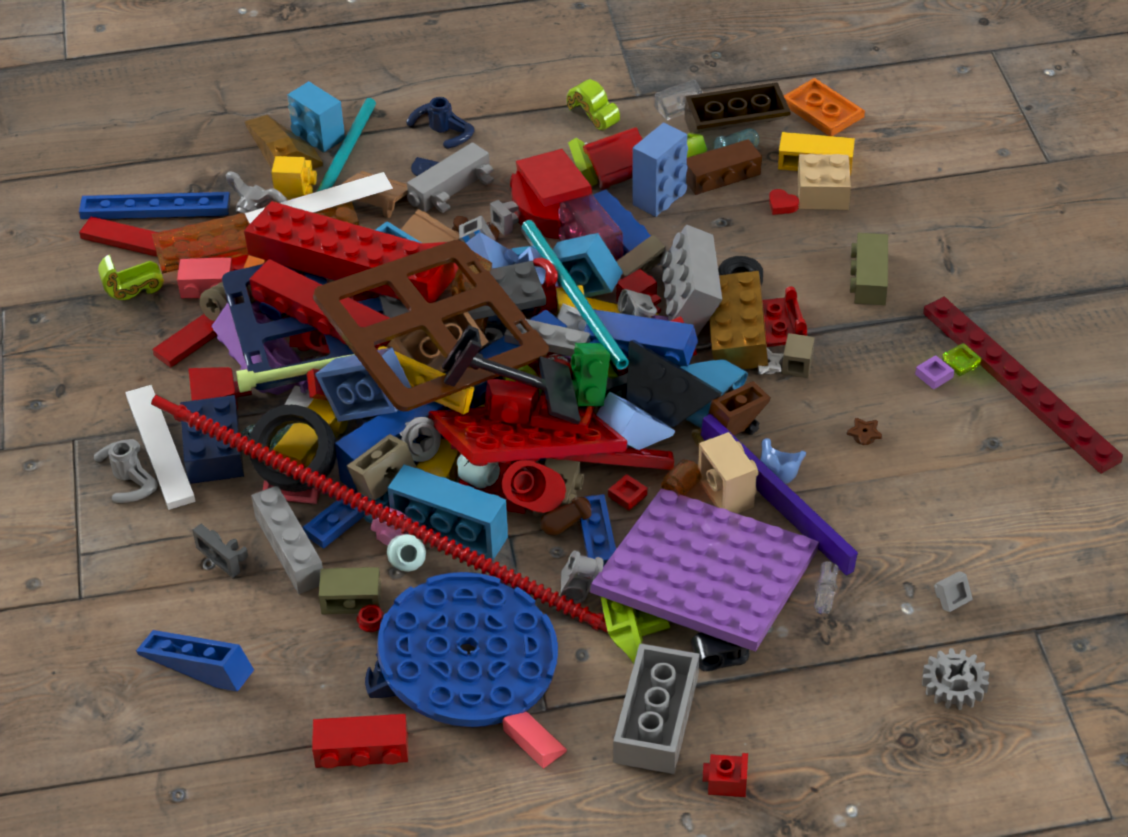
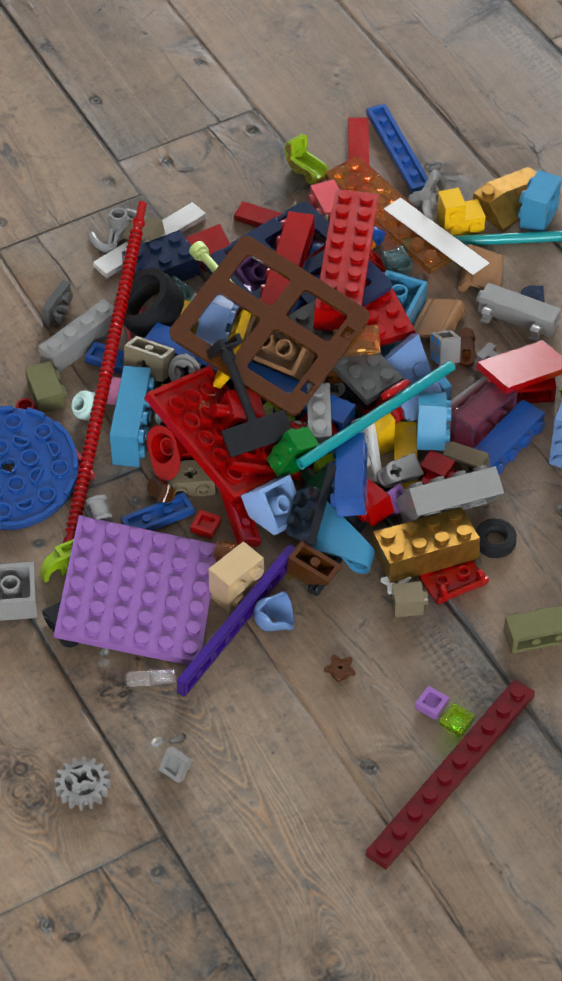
camera: 70 degrees right, 5 degrees up
none -> dark tan slope [122,217,165,241]

